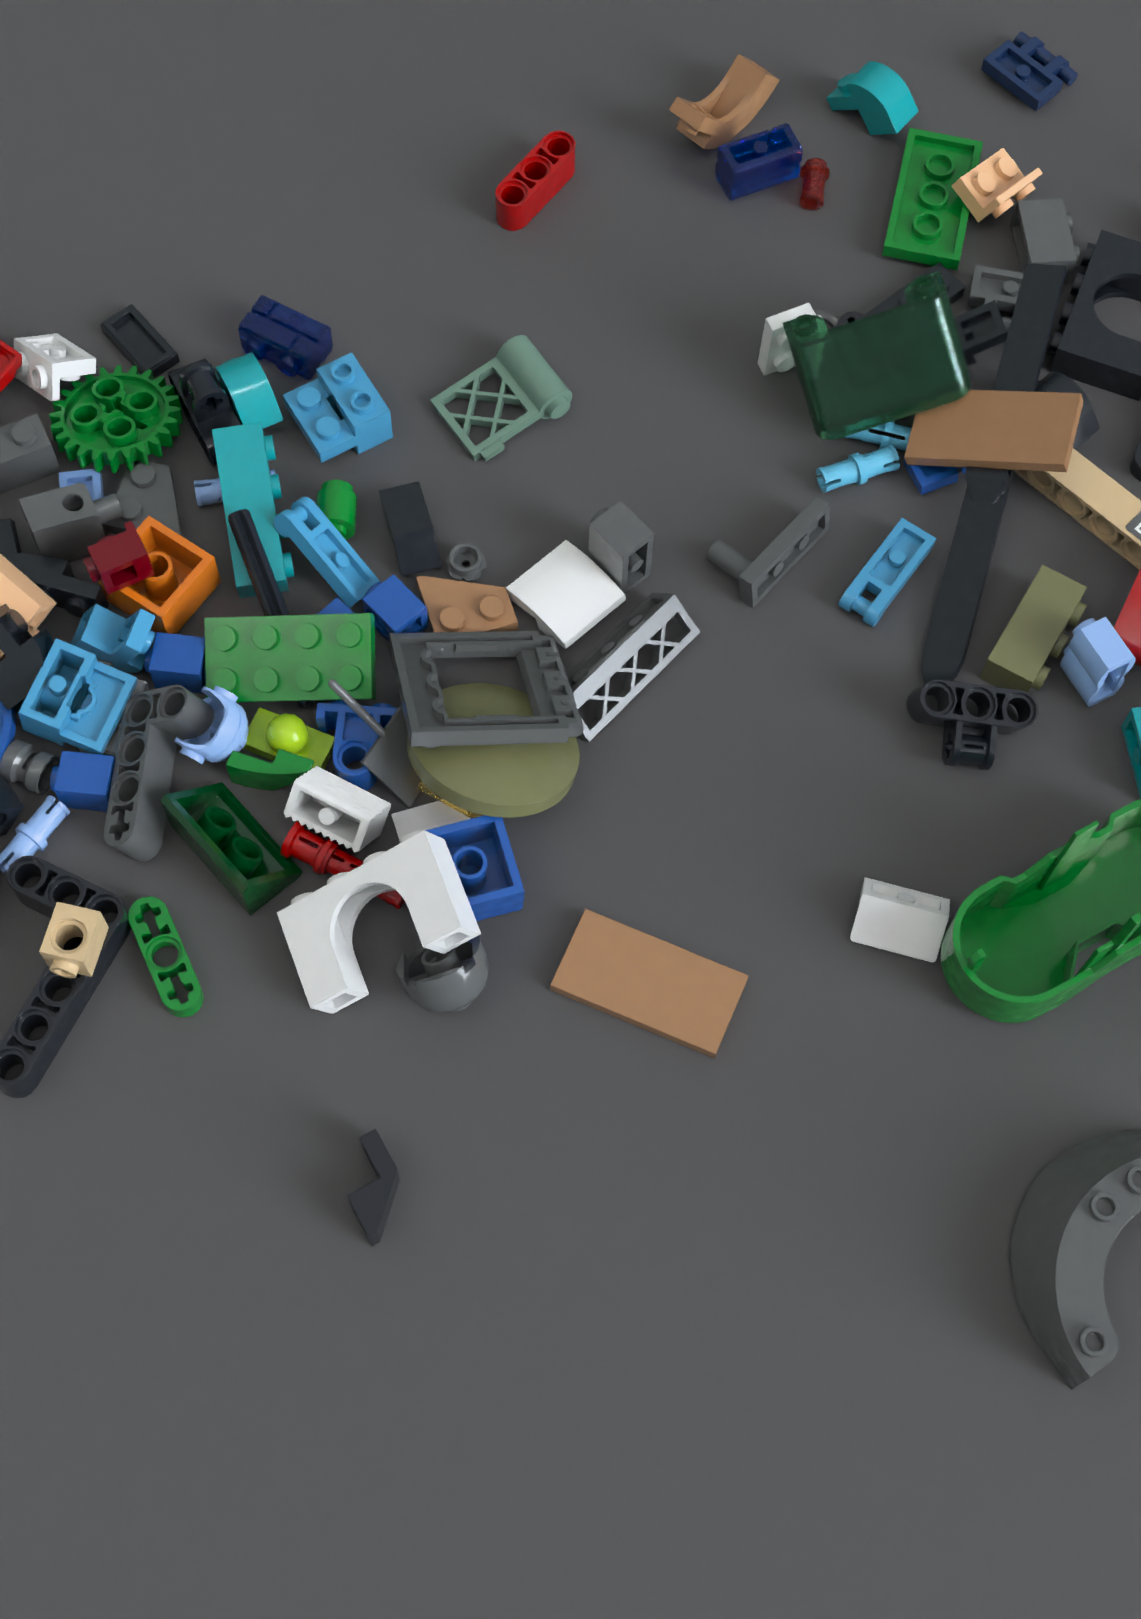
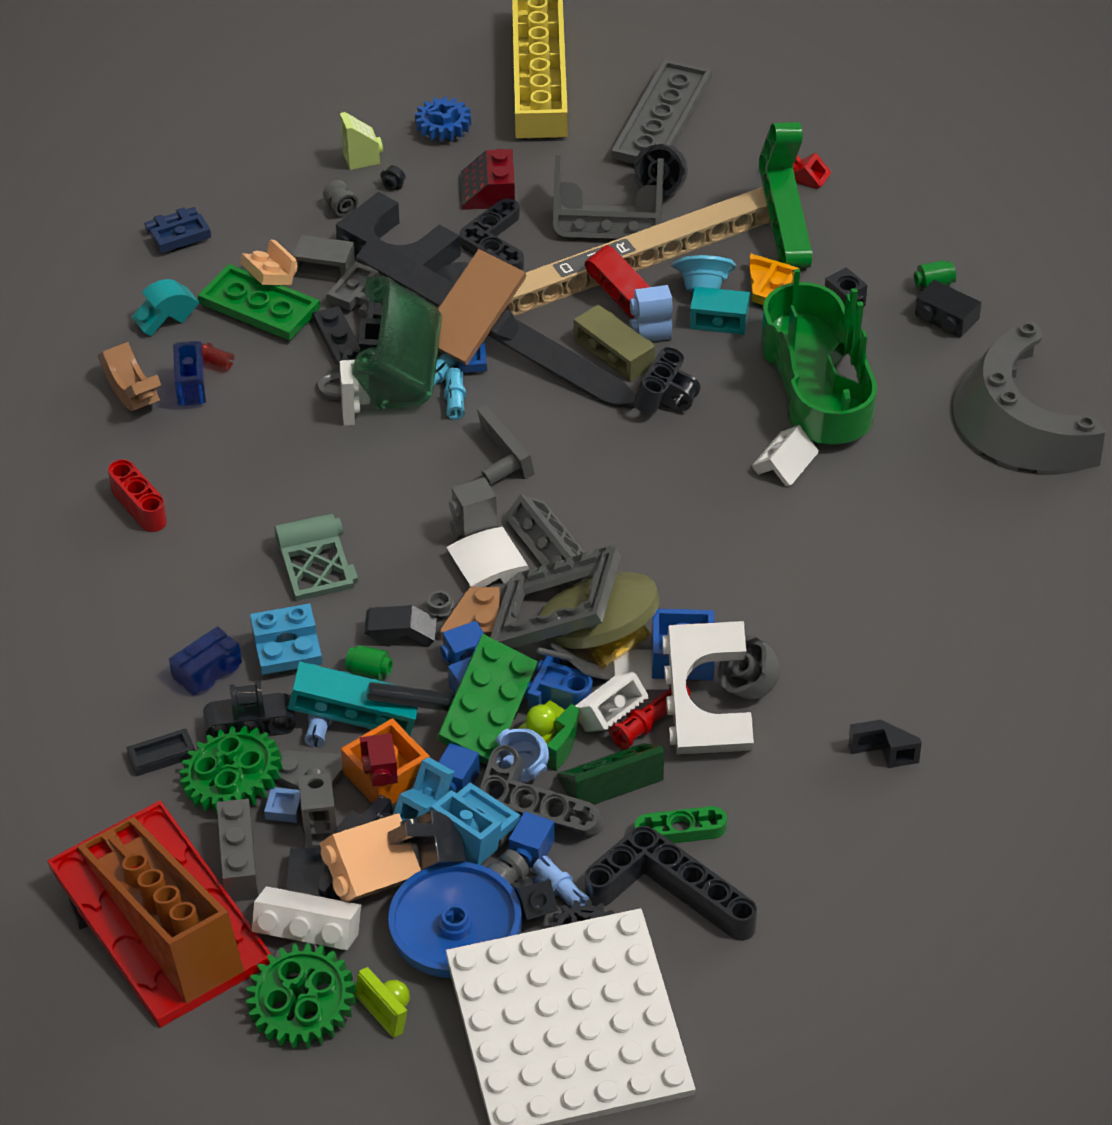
camera: 70 degrees left, 20 degrees down
white bracket [14,333,96,401] -> none
tan brick [39,902,109,978] -> none
teal brick [215,352,284,429] -> none
dark azure plate [274,497,380,608] -> none
medium nougat tile [550,908,749,1059] -> none
dark azure plate [838,518,937,627] -> none

